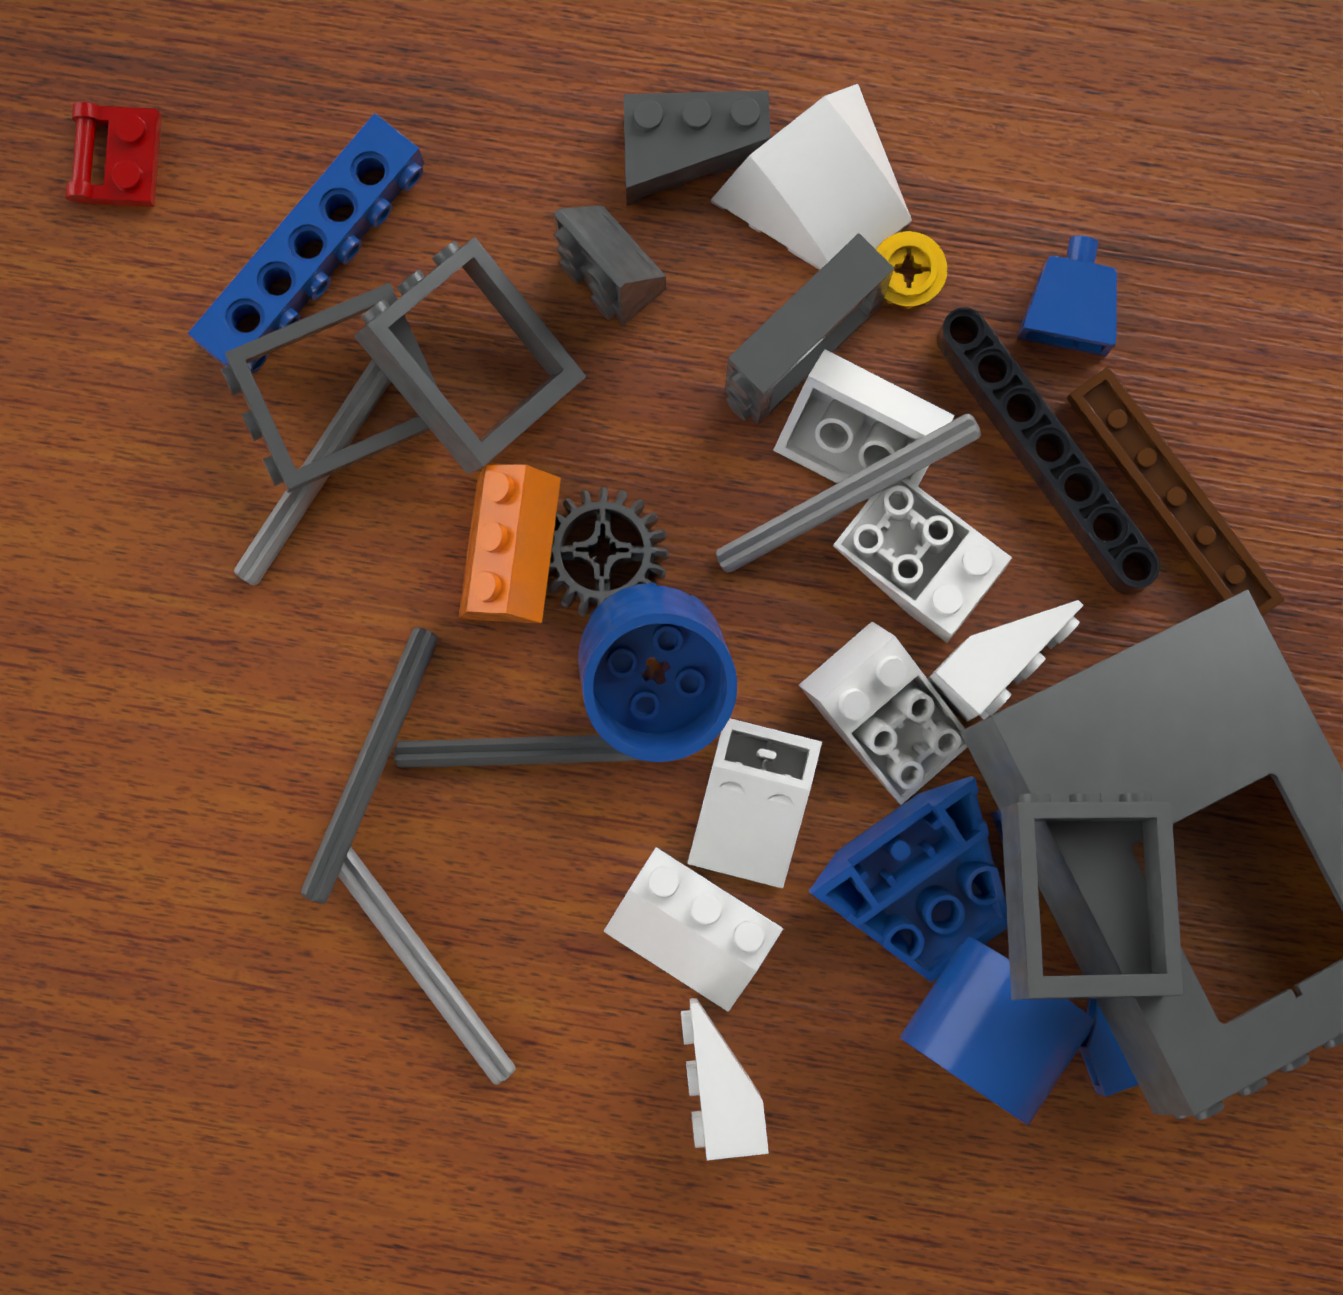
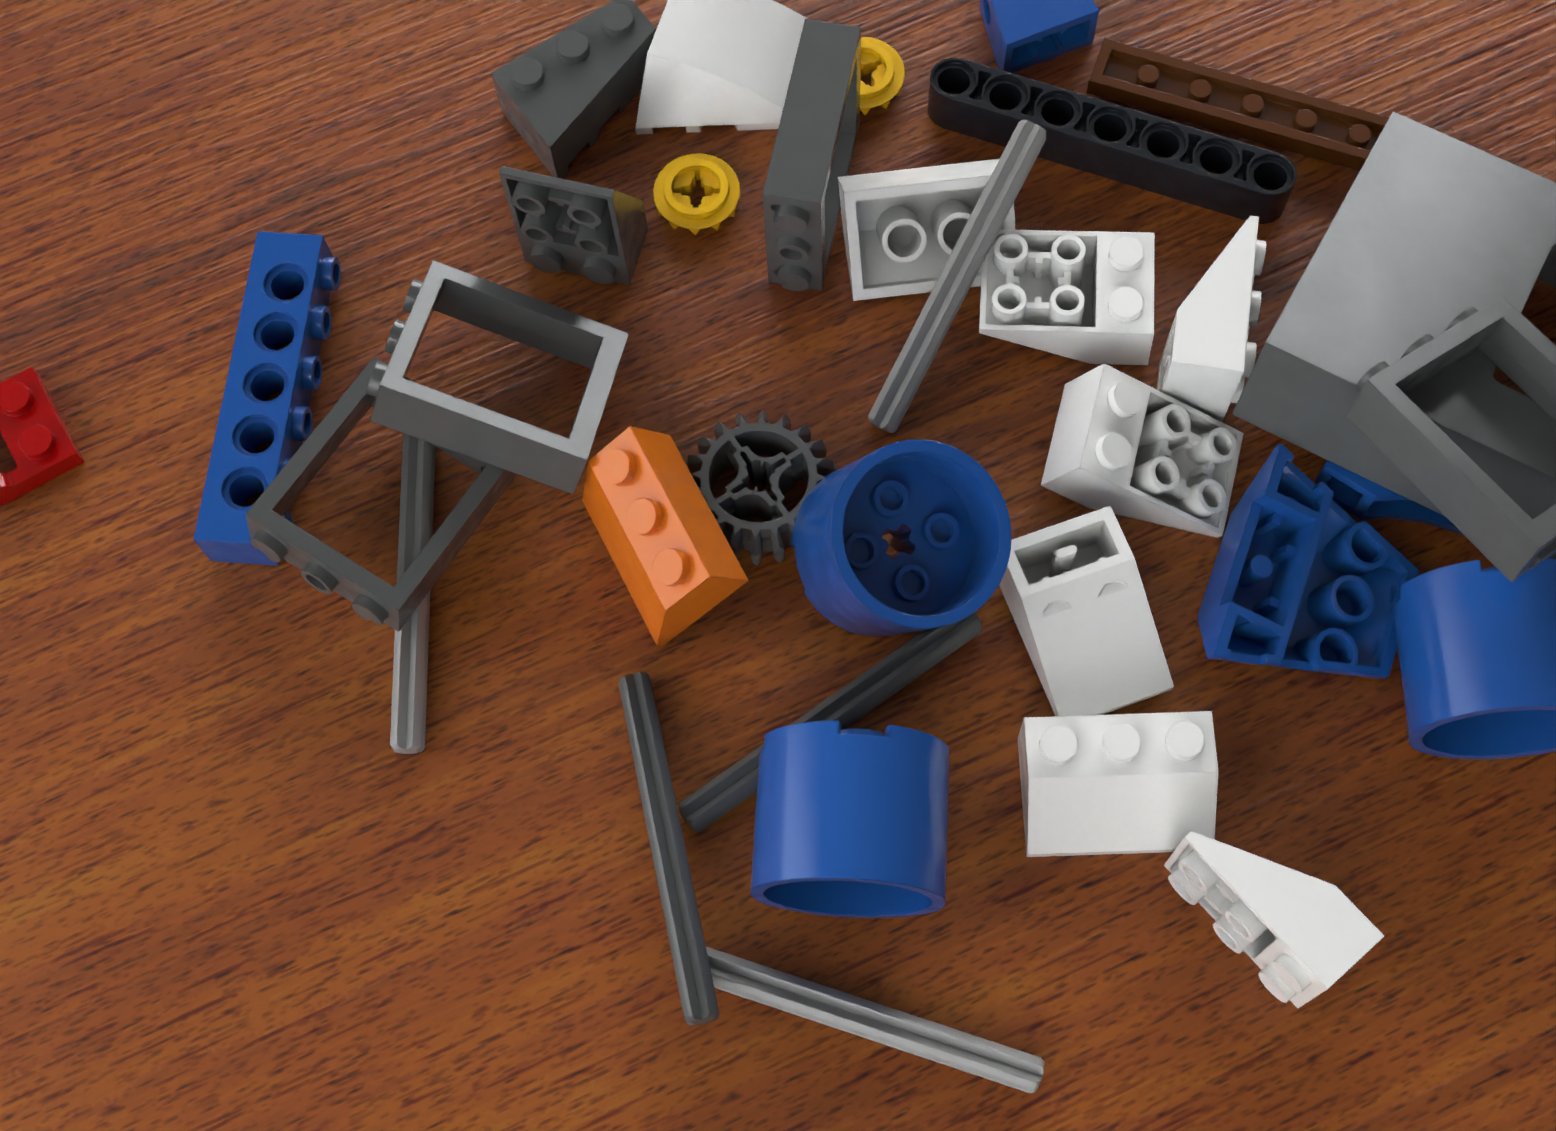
camera: 30 degrees left, 15 degrees down
none -> yellow gear [653,153,741,235]
none -> blue brick [750,721,950,918]

